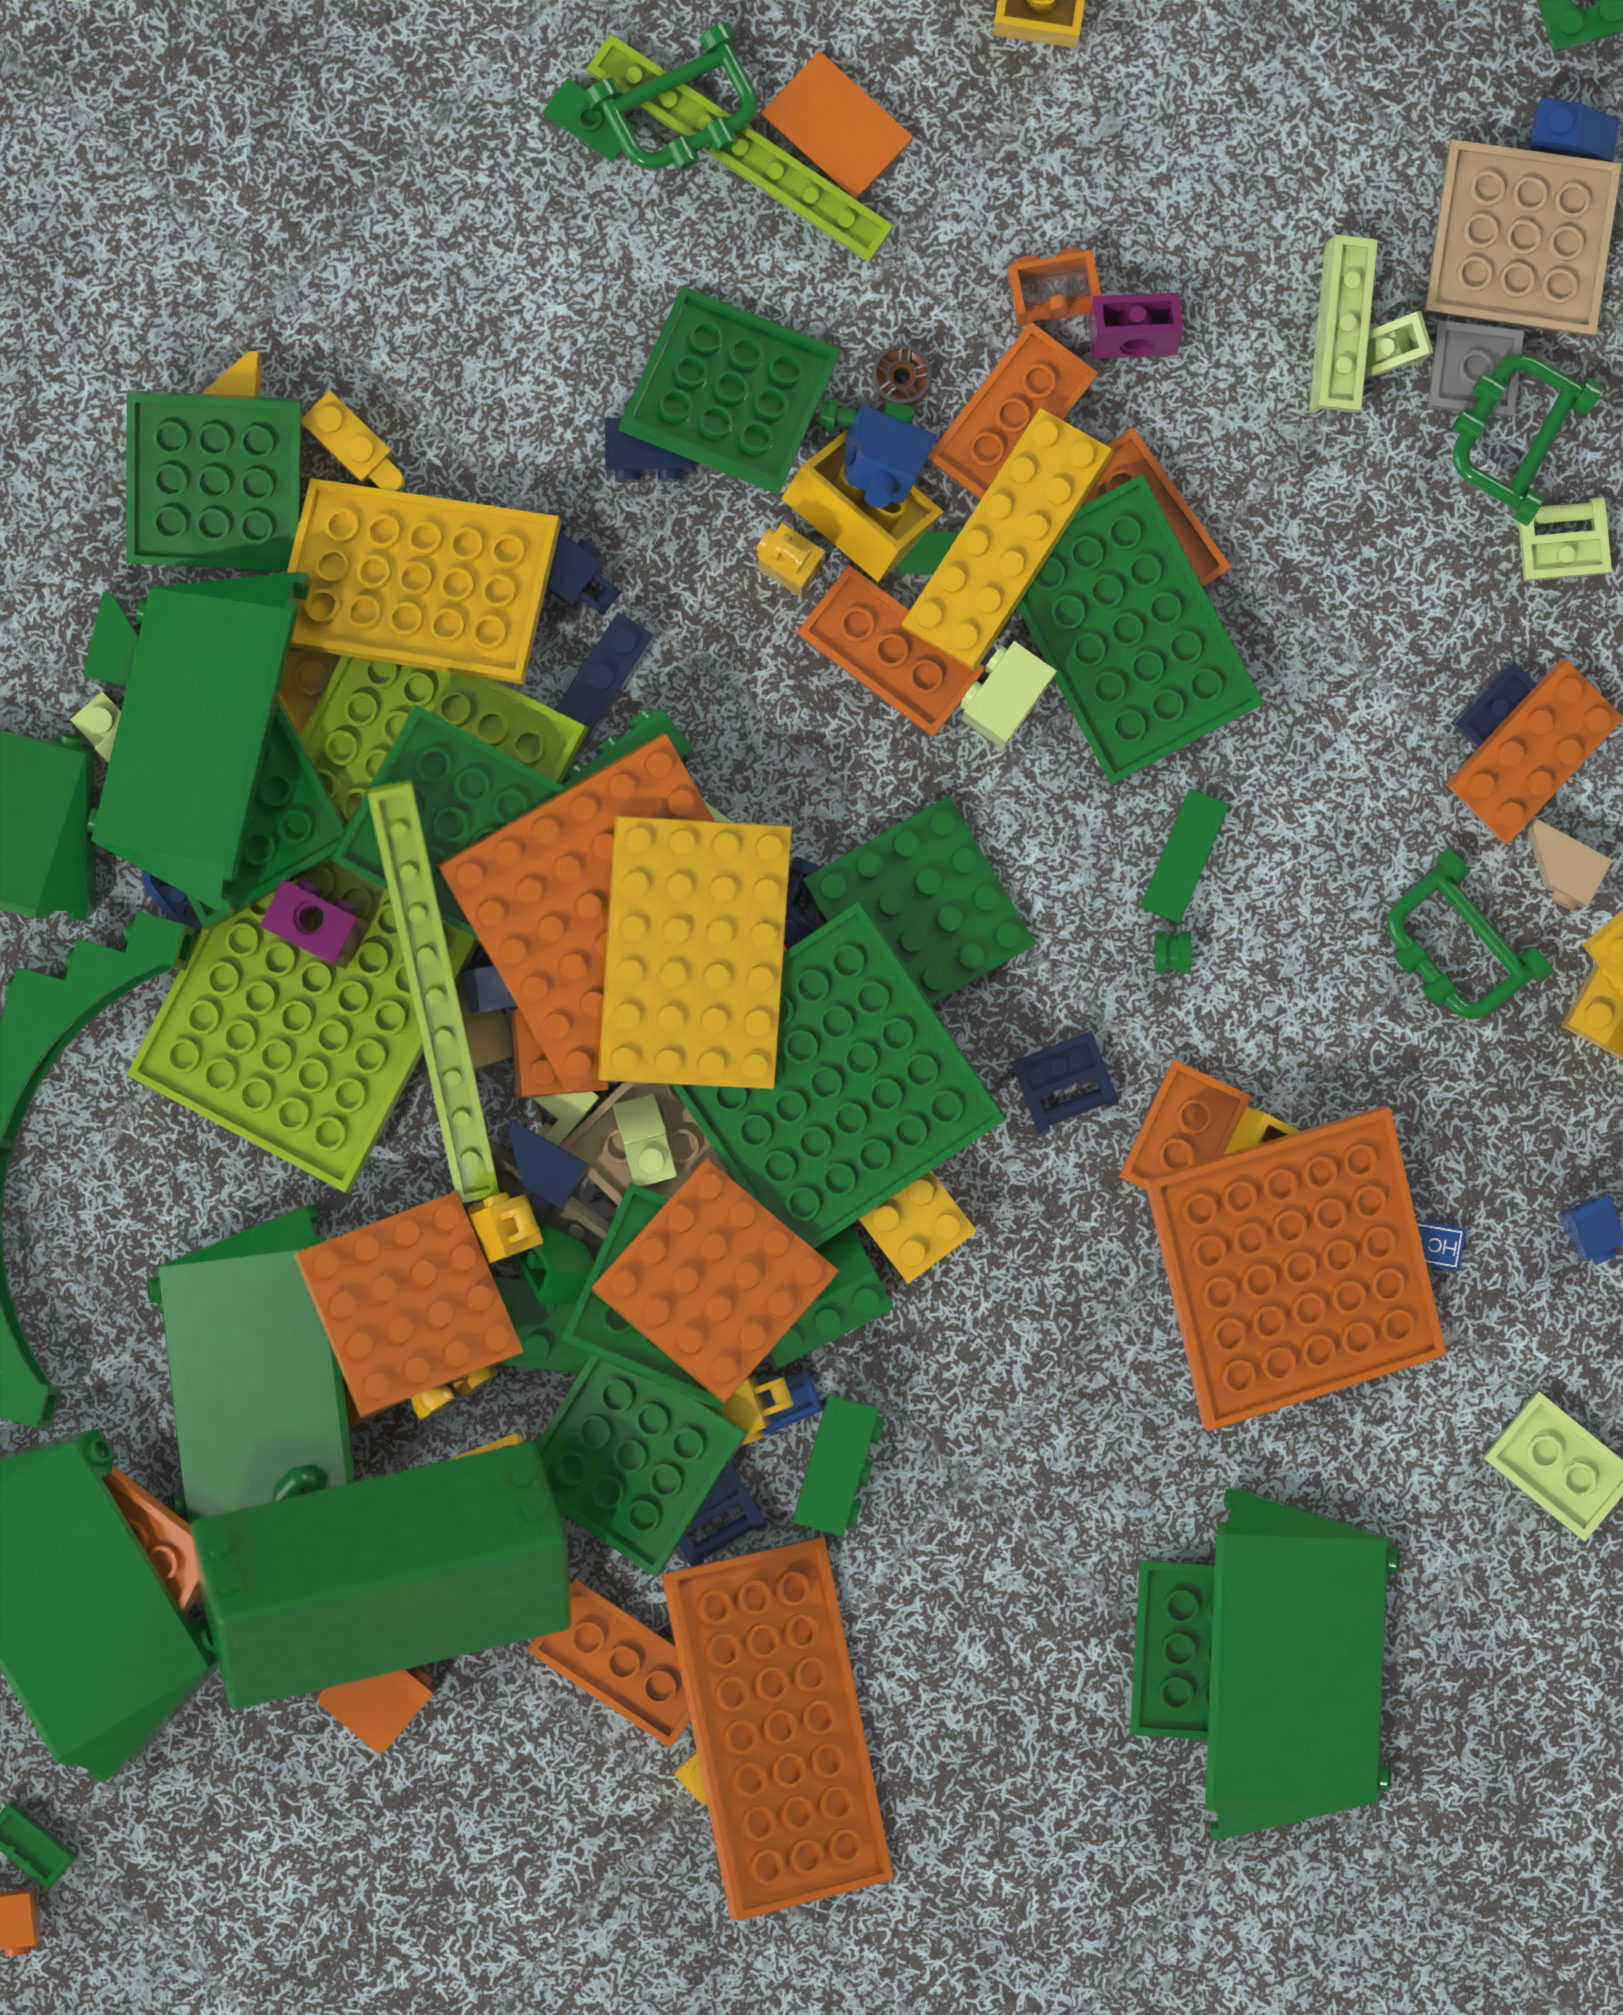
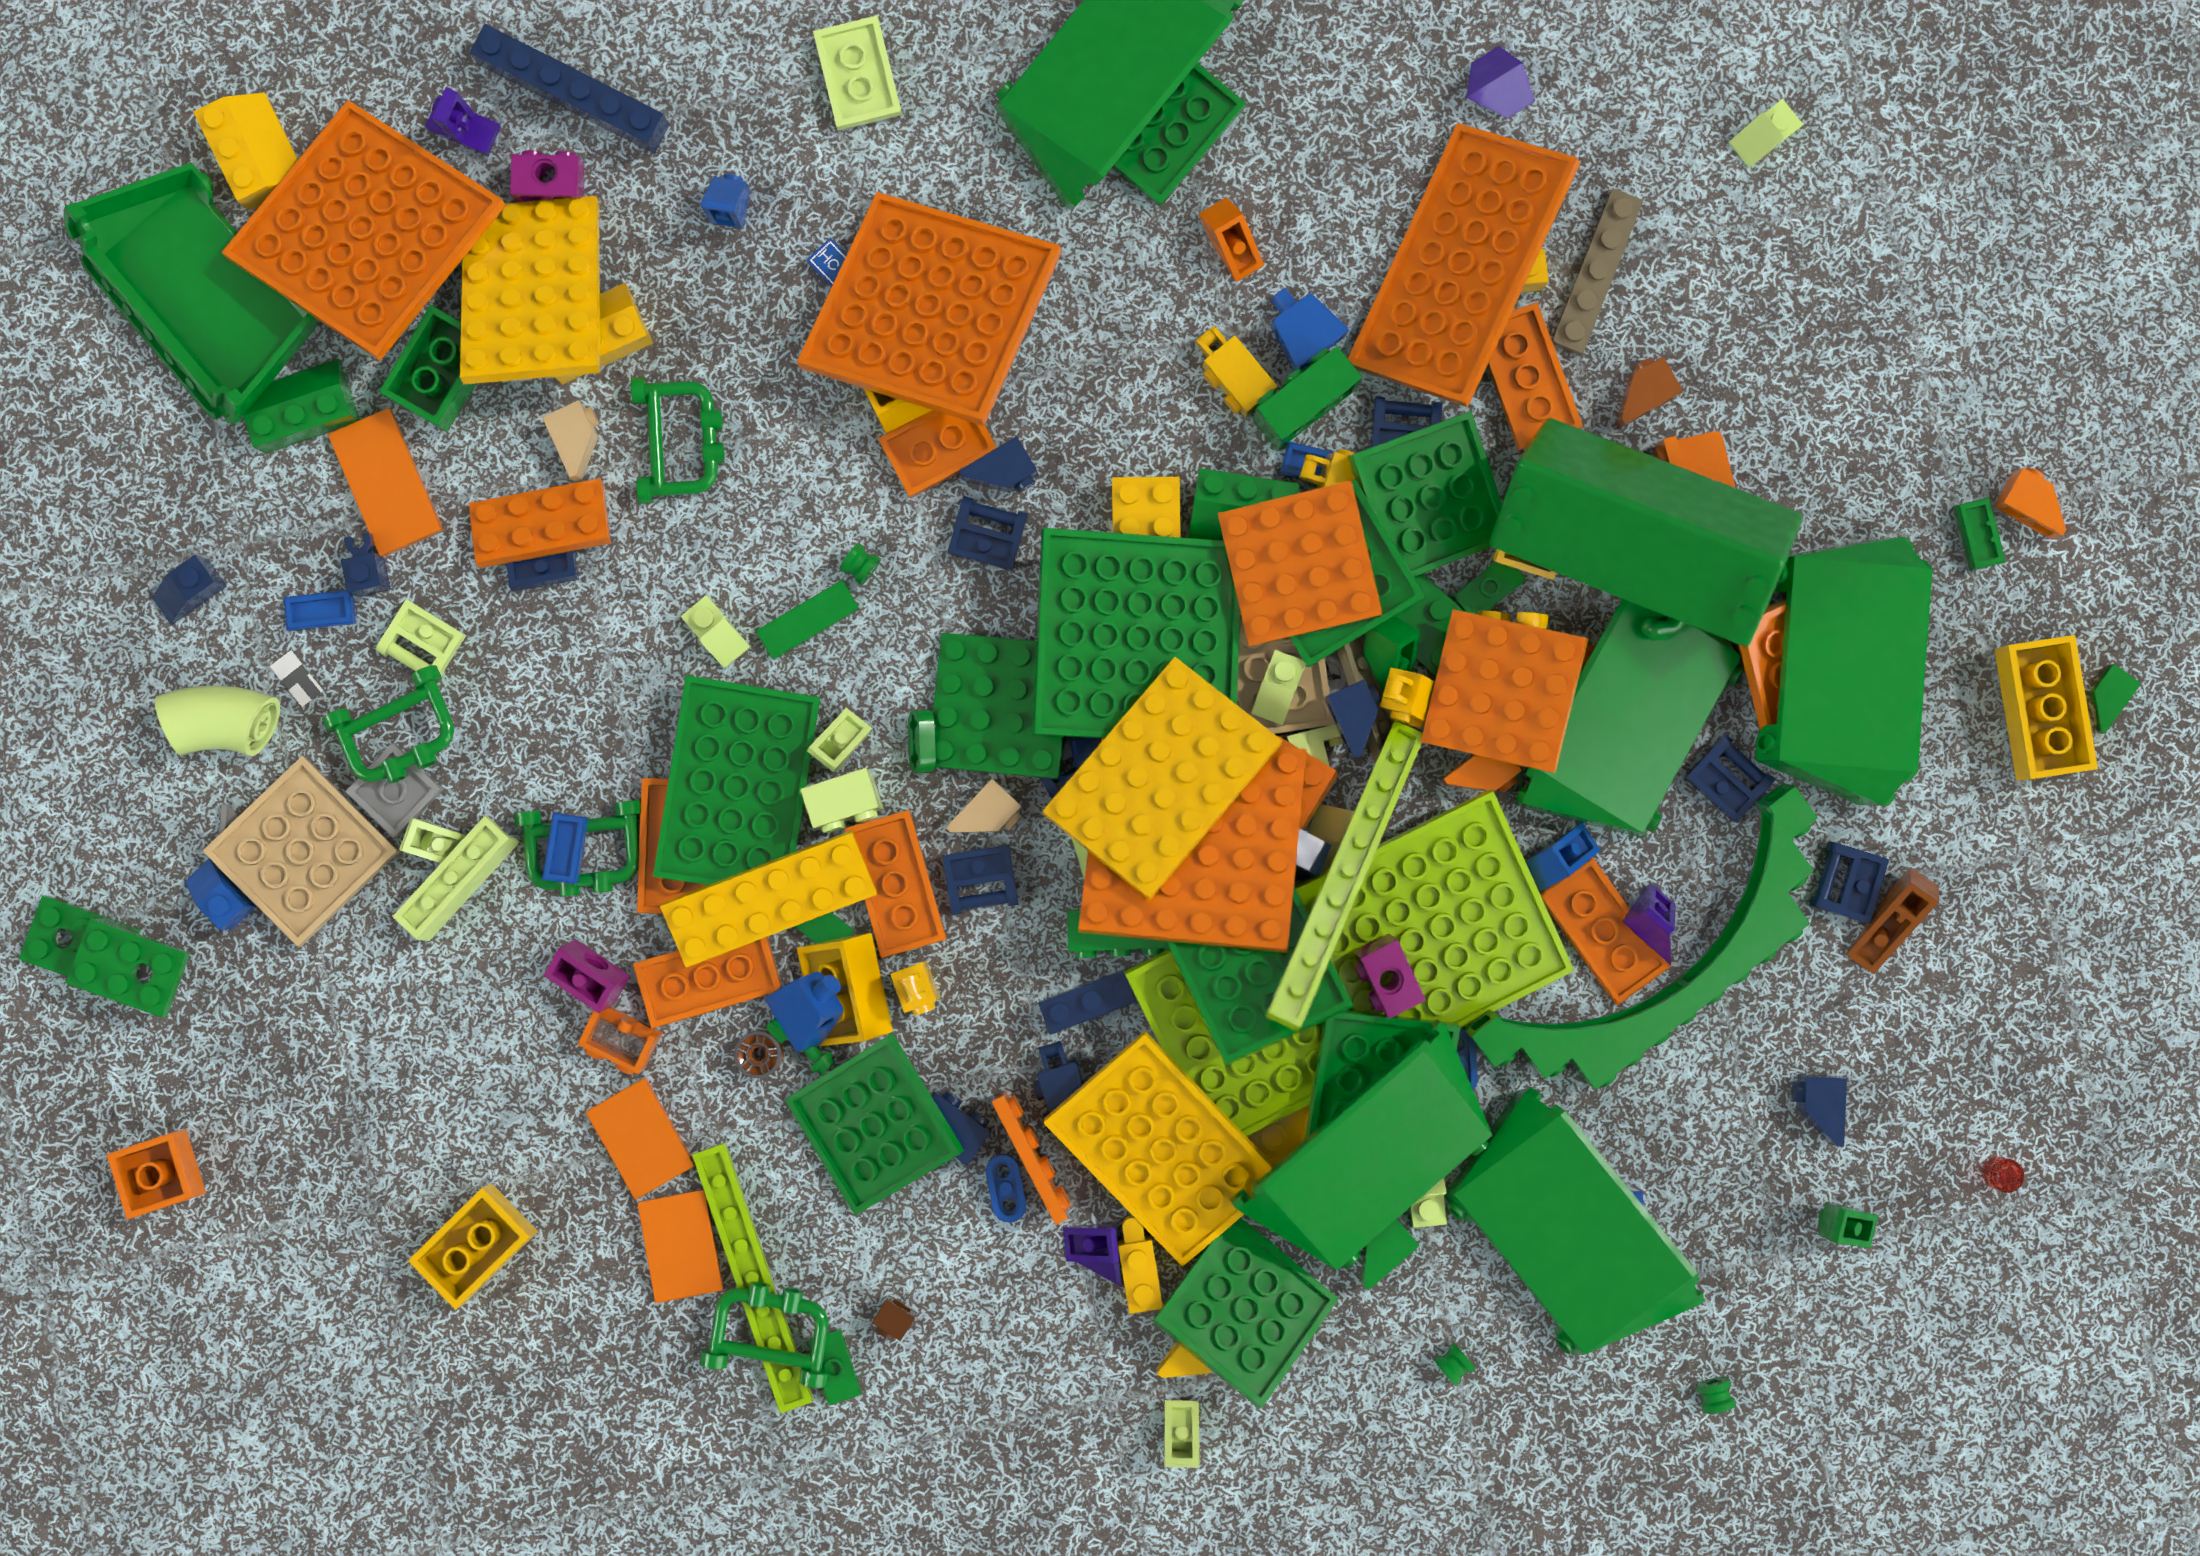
camera: 145 degrees left, 0 degrees up
none -> green bar [513,800,641,897]
none -> blue tile [542,812,589,885]
none -> orange tile [585,1077,695,1200]
none -> yellowish green slope [681,595,750,668]
none -> yellowish green slope [807,708,872,772]
none -> reddish brown plate [872,1295,917,1341]
none -> green beam [908,709,936,773]
none -> dark blue plate [942,845,1019,915]
none -> tan slope [946,779,1022,833]
none -> dark blue slope [959,436,1038,493]
none -> blue plate [986,1154,1027,1223]
none -> orange plate [992,1091,1071,1225]
none -> dark purple slope [1063,1222,1122,1287]
none -> yellowish green slope [1164,1400,1199,1468]
none -> yellow brick [1195,326,1278,418]
none -> orange slope [1198,197,1265,282]
none -> blue torso [1270,288,1349,371]
none -> orange slope [1440,754,1522,793]
none -> green plate [1452,562,1526,614]
none -> slope [1466,46,1535,120]
none -> blue slope [1525,823,1601,891]
none -> orange tile [1540,857,1672,1006]
none -> dark tan plate [1552,188,1644,356]
none -> dark orange slope [1615,356,1683,429]
none -> dark purple slope [1622,883,1676,965]
none -> dark blue plate [1684,733,1775,823]

